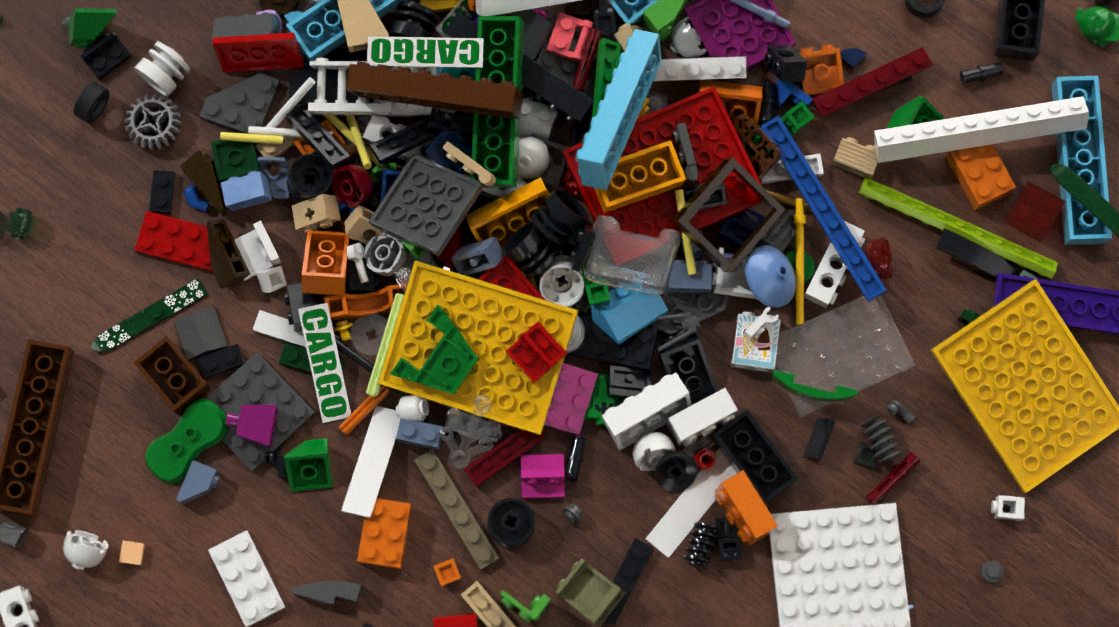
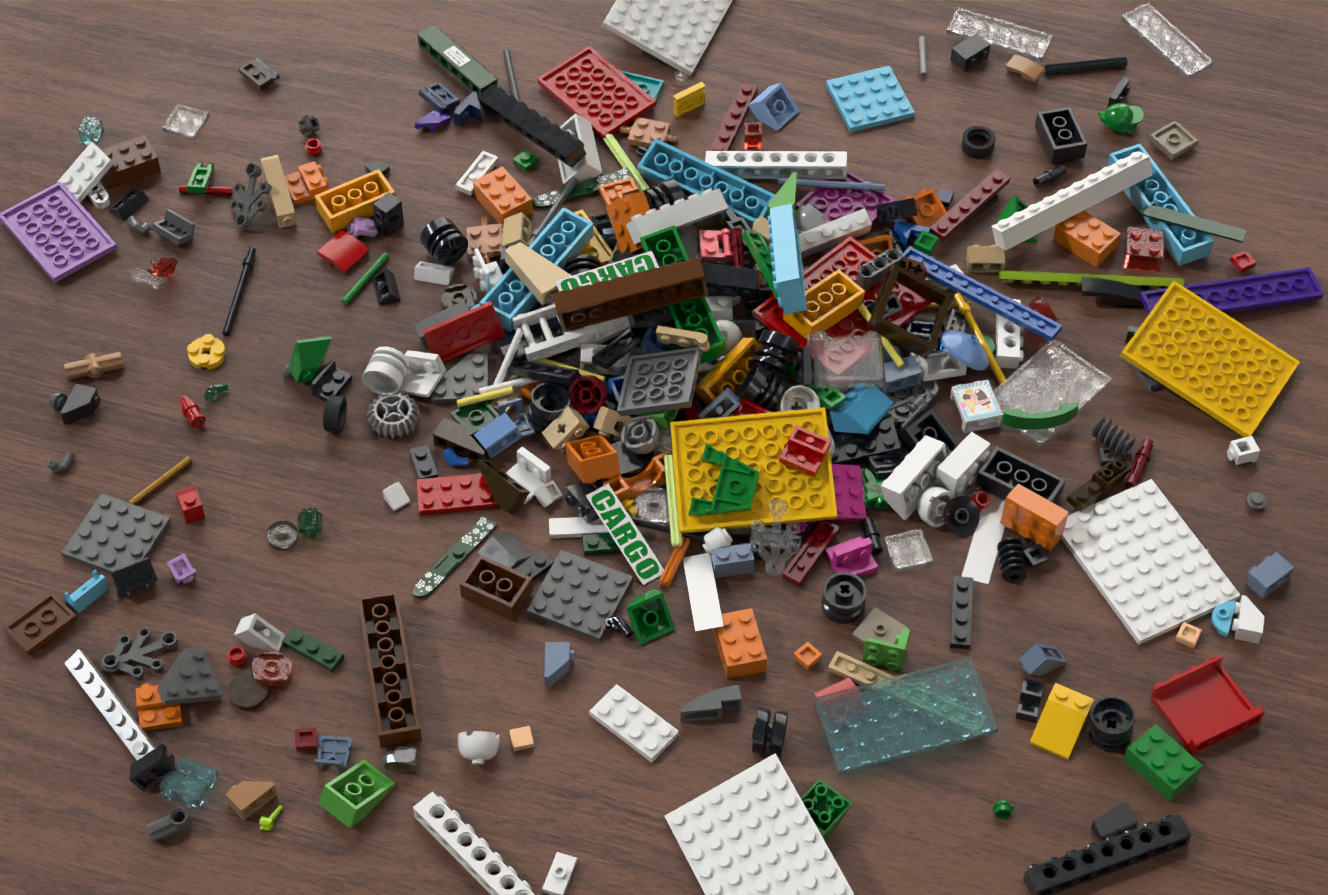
camera: 20 degrees left, 25 degrees down
green plate [145,399,228,484] -> none
magenta torso [226,405,279,448] -> none
light yellow bar [345,115,372,169] -> none
white bar [347,243,369,283] -> none
dark tan plate [414,449,499,570] -> none
olive panel [555,559,626,627] -> none
dark grey plate [563,504,583,524] -> none
dark grey hinge [672,123,698,185] -> none
white plate [743,307,779,341] -> none
black slope [804,417,835,462] -> none
dark grey arm [887,400,916,424] -> none
none -> white slope [383,482,411,511]
none -> white bracket [399,350,446,397]
none -> dark tan plate [852,607,908,645]
none -> dark grey beam [856,249,902,289]
none -> clear plate [883,529,933,573]
none -> dark brown slope [1066,457,1131,512]

